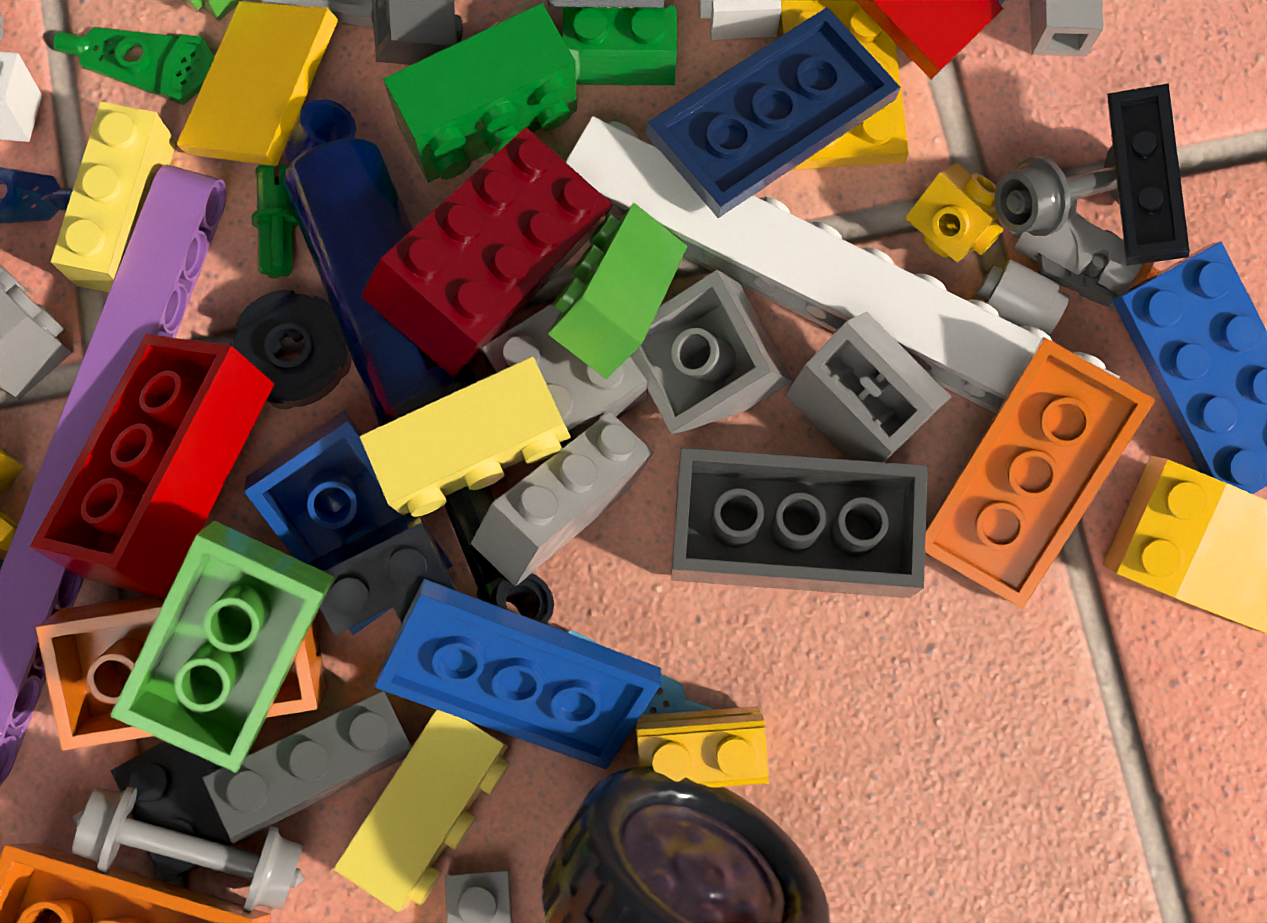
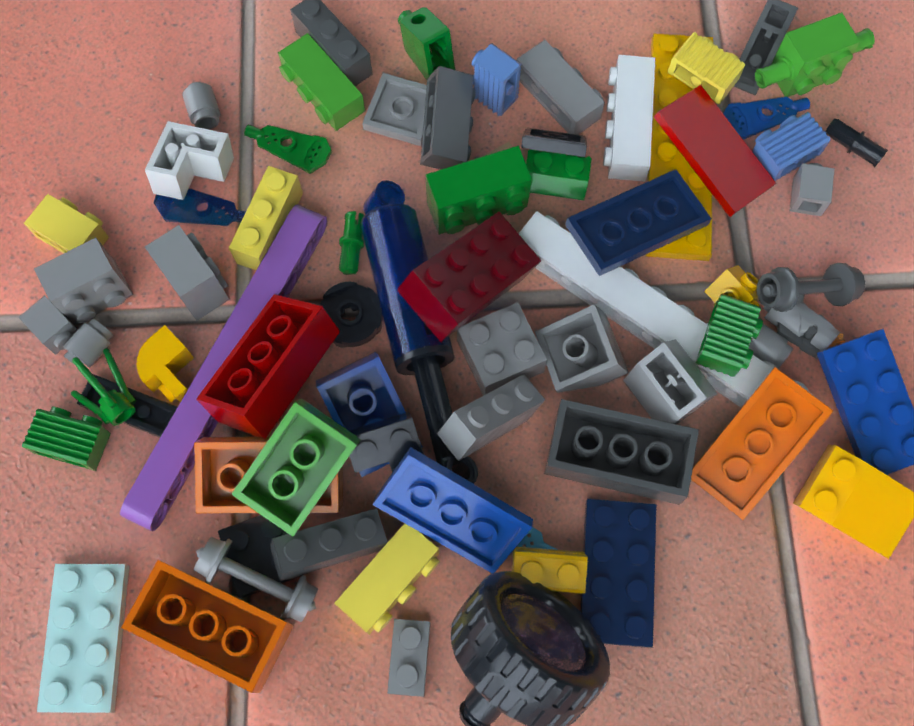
camera: 10 degrees right, 5 degrees down
yellow tile [177,1,338,166] -> none
light yellow brick [360,357,571,517] -> none
bright green brick [548,202,688,379] -> none
black tile [1107,83,1190,266] -> none
none -> dark blue plate [580,499,657,648]
none -> green brick [695,293,763,377]

